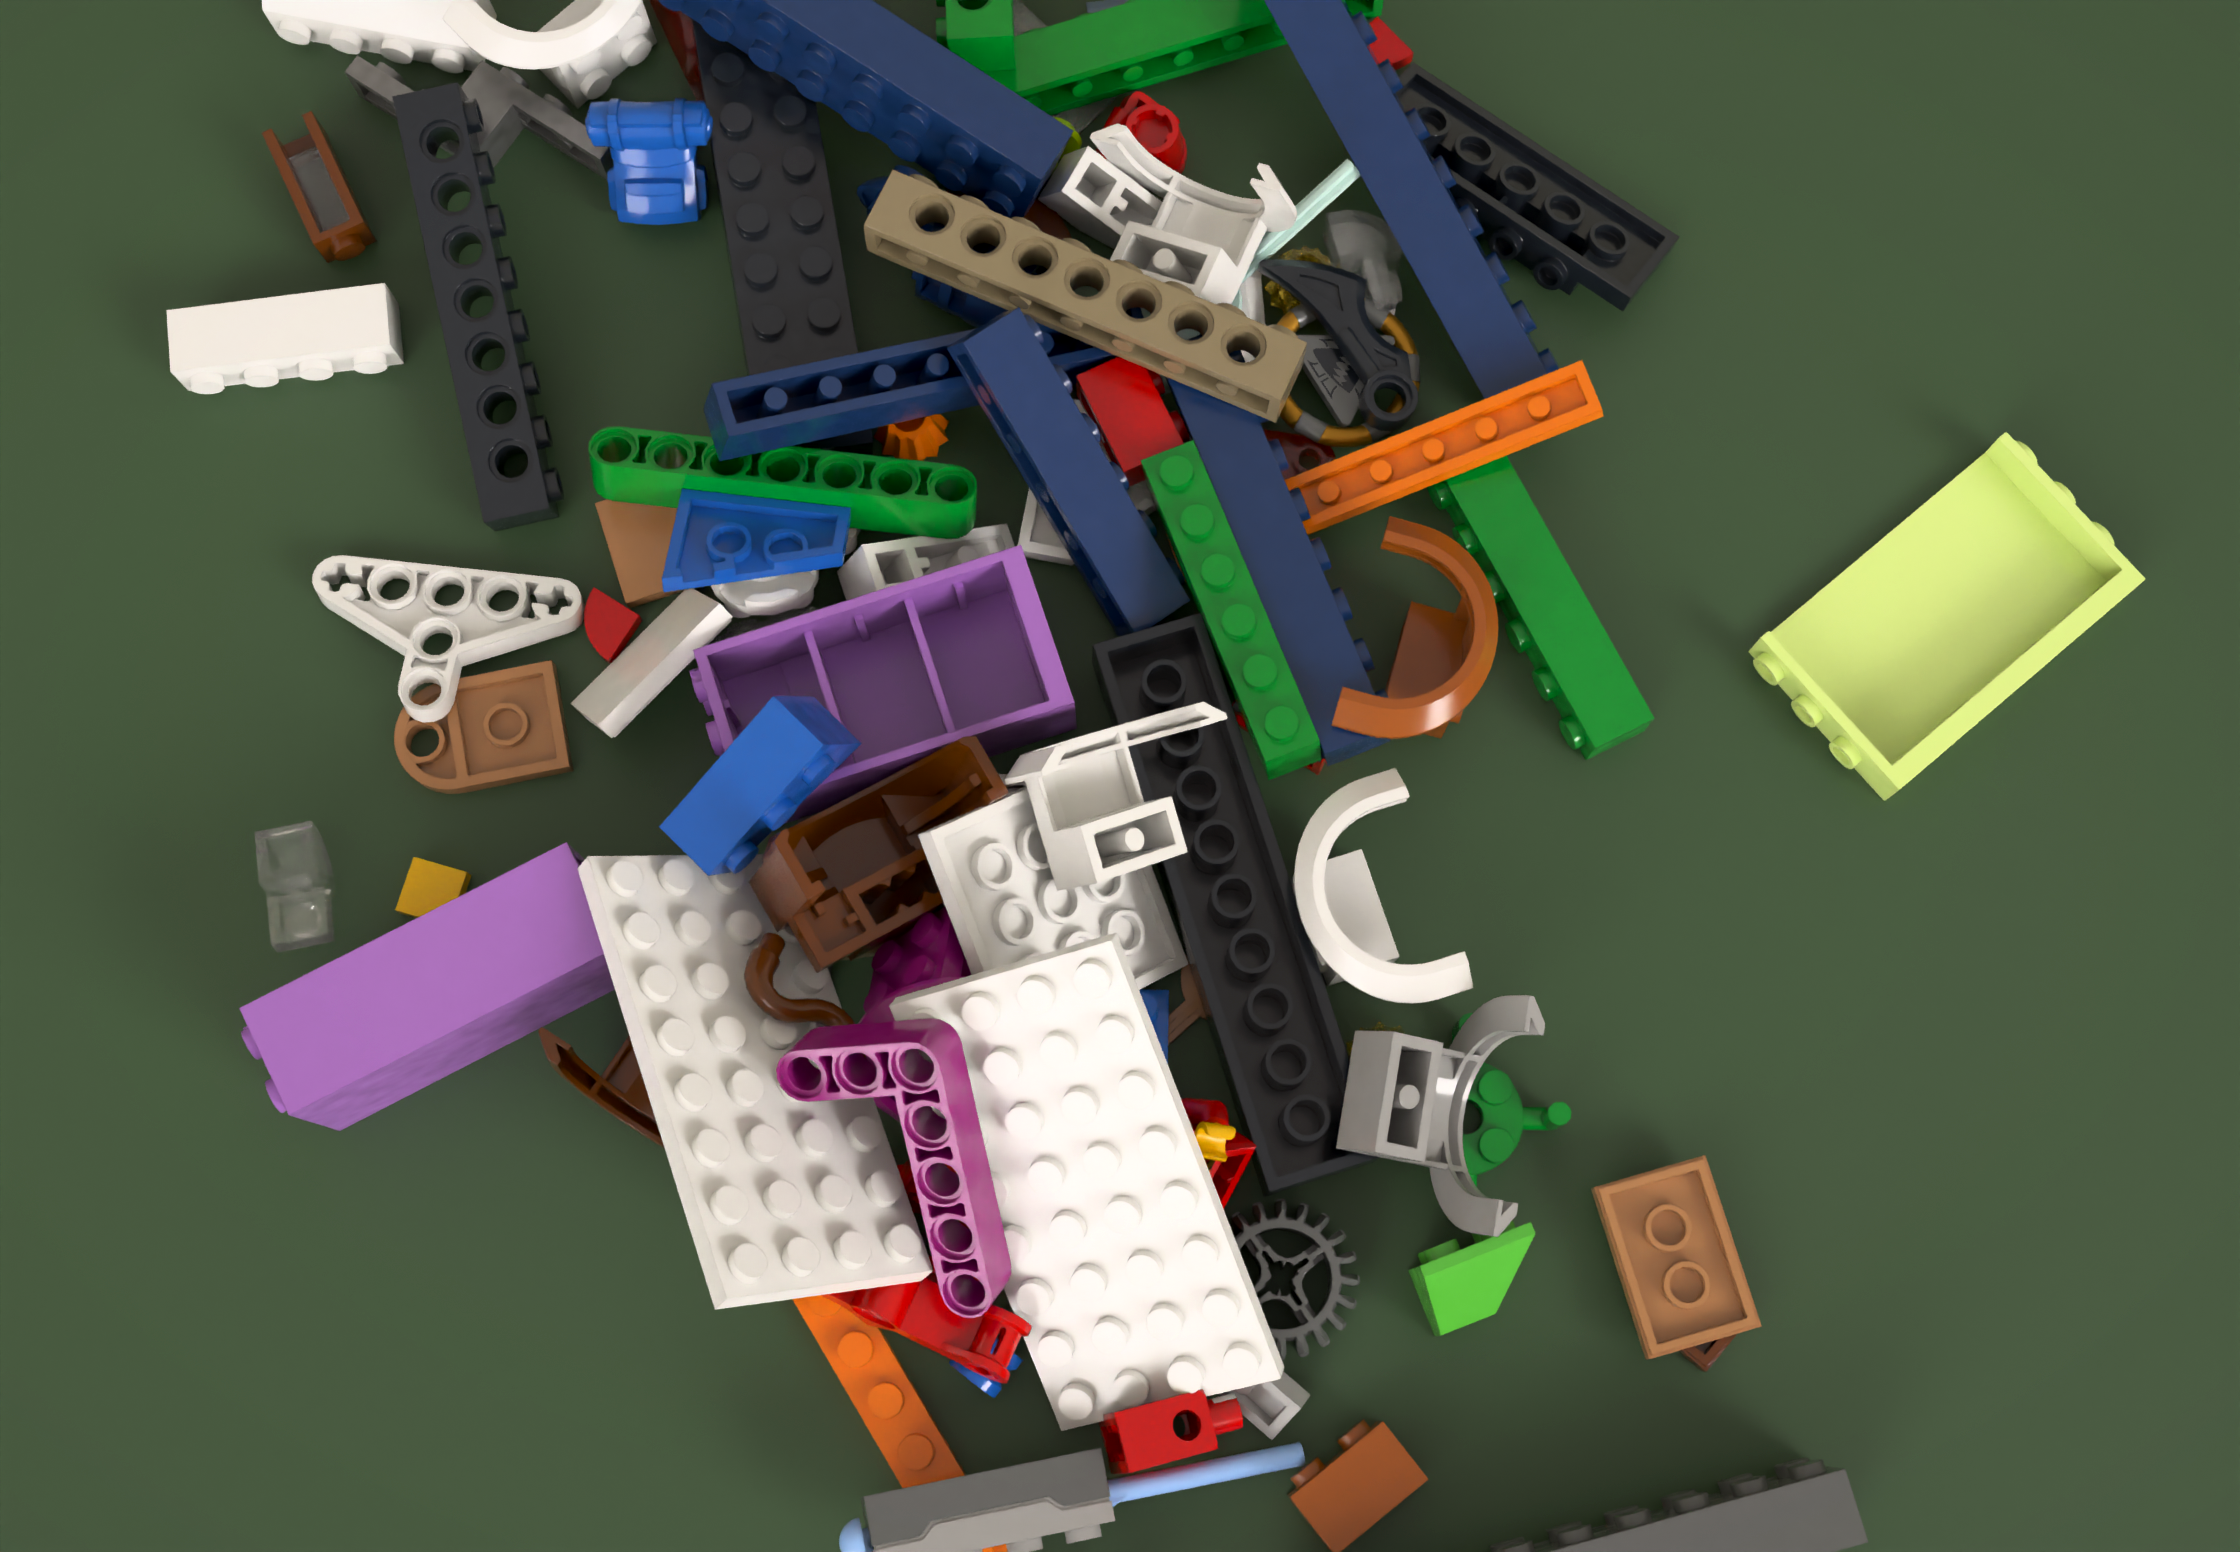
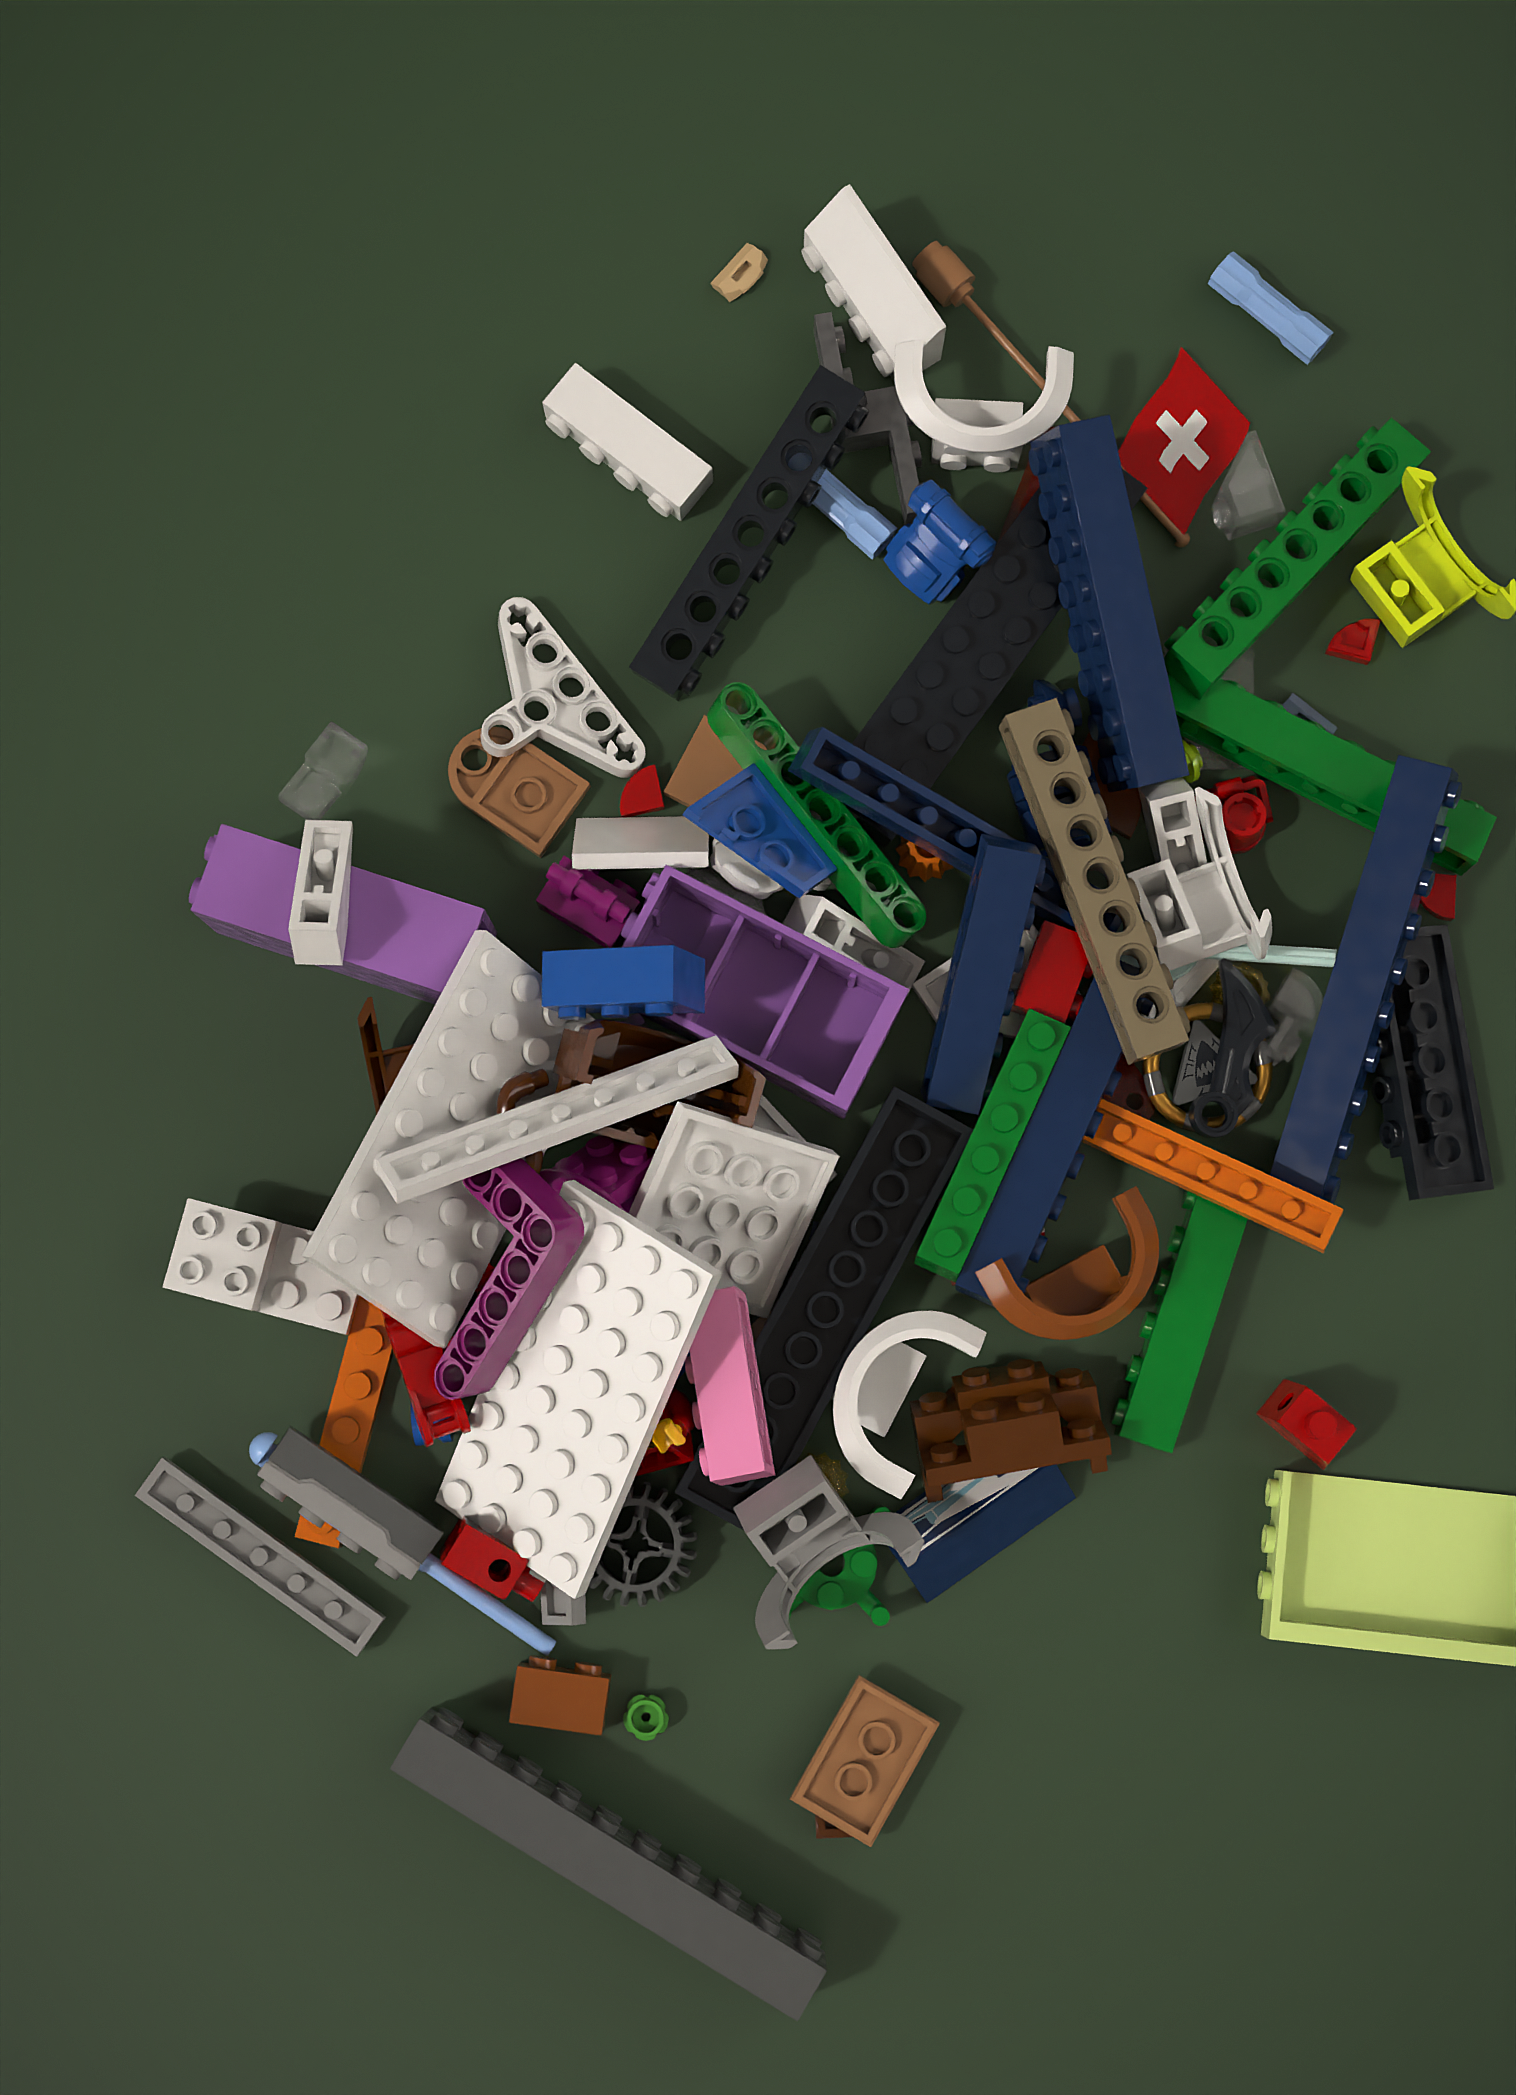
camera: 45 degrees right, 5 degrees up
reddish brown window [262,111,377,263] -> none
yellow tile [395,857,472,918] -> none
white piece [1004,702,1227,891] -> none
slope [1408,1220,1535,1336] -> none
none -> white piece [163,1198,359,1335]
none -> white slope [288,820,353,965]
none -> white plate [376,1035,739,1204]
none -> magenta brick [535,856,642,948]
none -> bright green plate [623,1694,669,1741]
none -> bright pink brick [685,1286,775,1486]
none -> tan piece [710,243,768,303]
none -> light blue axle [788,453,898,559]
none -> dark blue slope [888,1464,1076,1603]
none -> reddish brown piece [909,1359,1112,1503]
none -> red torso [1255,1379,1357,1470]

